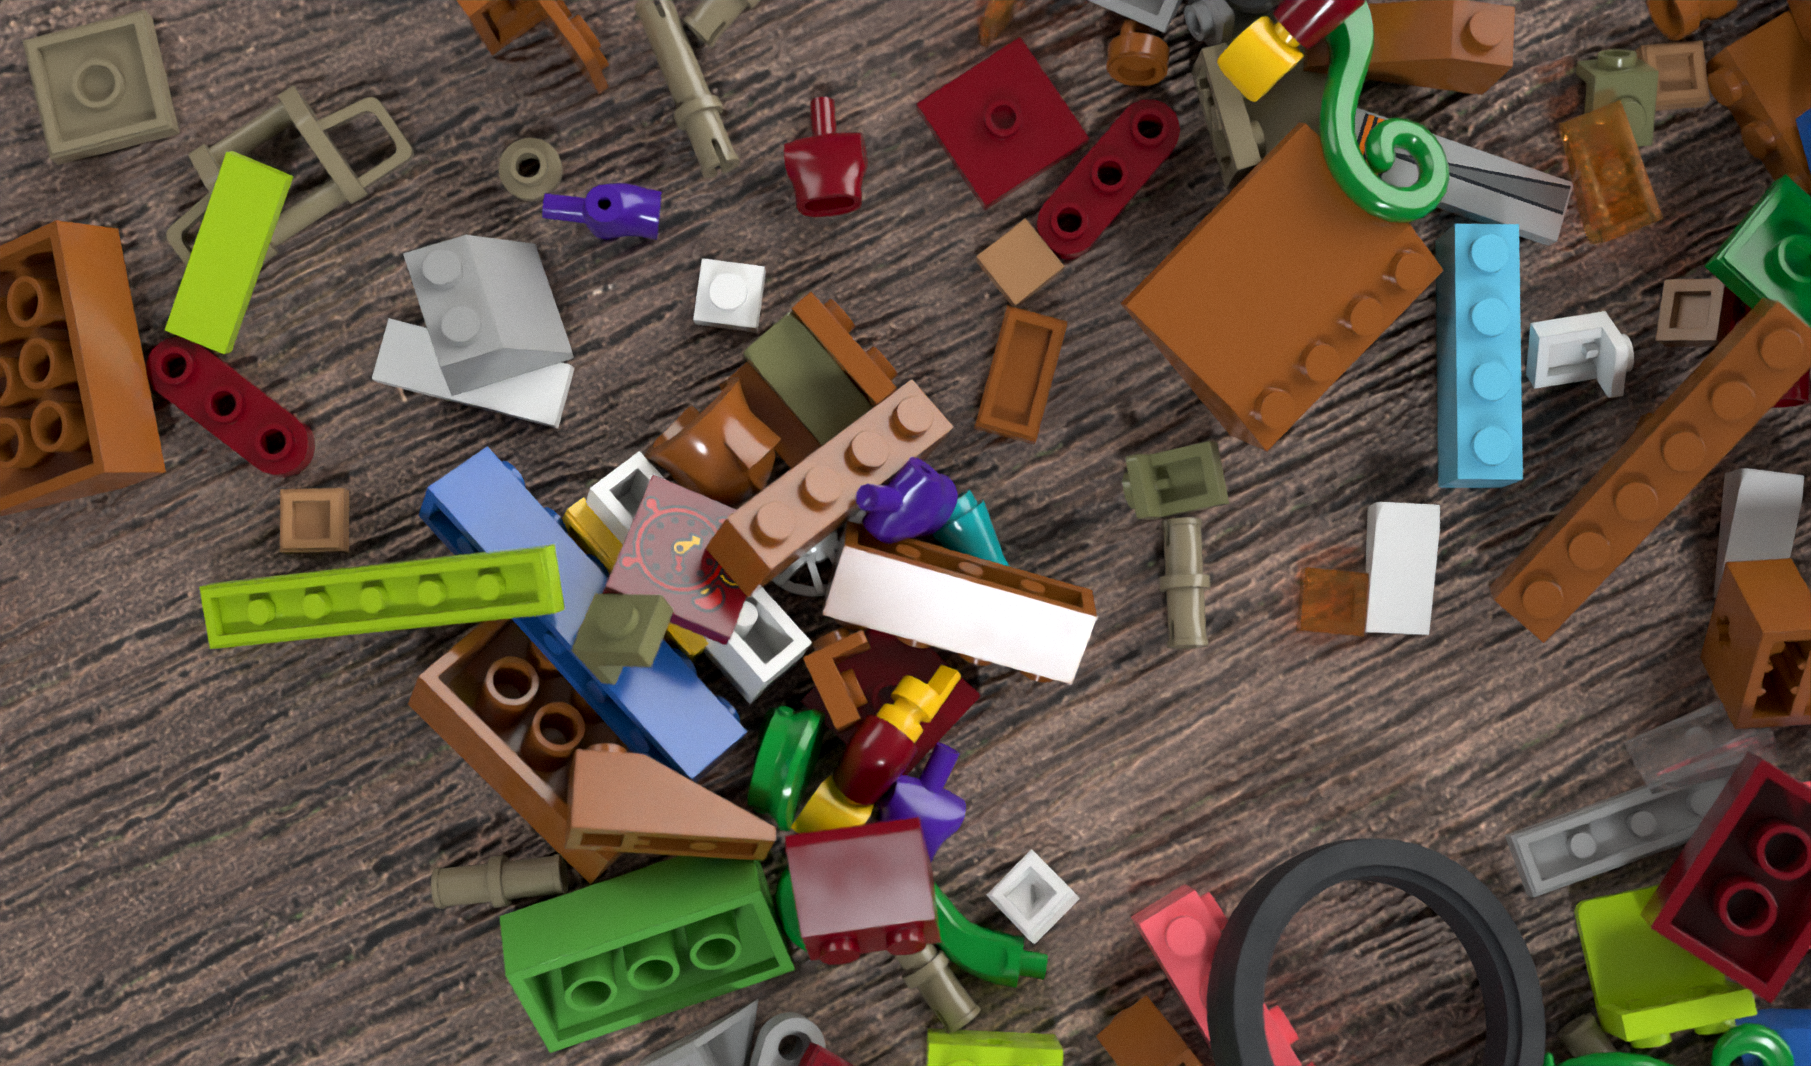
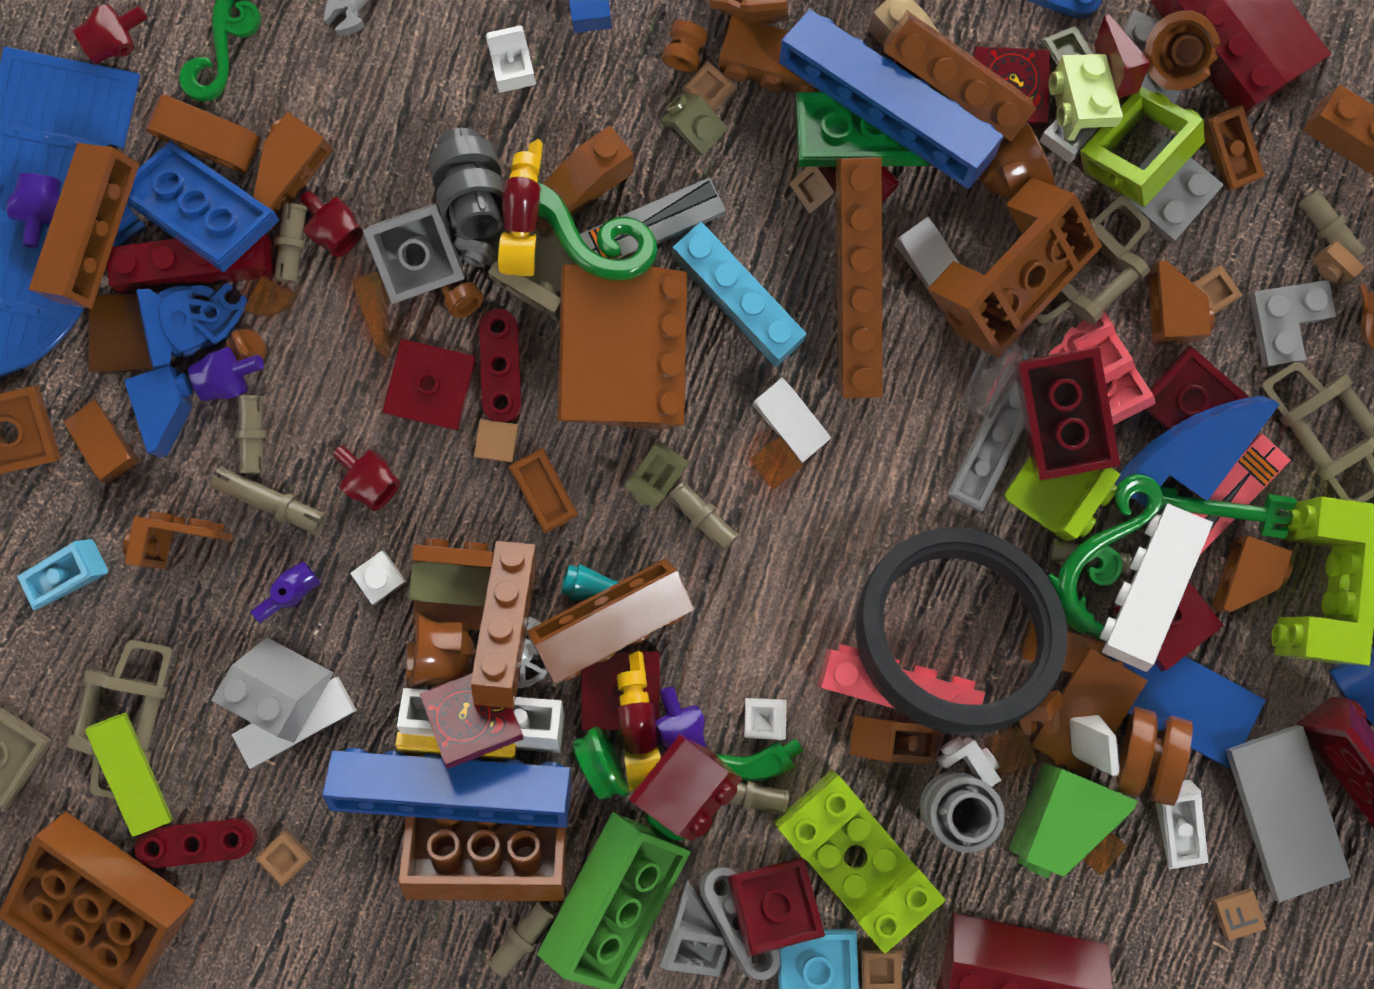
camera: 45 degrees left, 0 degrees up
lime tile [199,544,565,649] -> none
dark tan plate [499,138,563,201] -> none
slope [565,744,776,861] -> none
olive bracket [571,594,674,684] -> none
dark orange bracket [803,627,871,734] -> none
dark purple piece [856,457,958,544] -> none
white bracket [1526,311,1634,398] -> none
clear orange slope [1559,100,1663,245] -> none

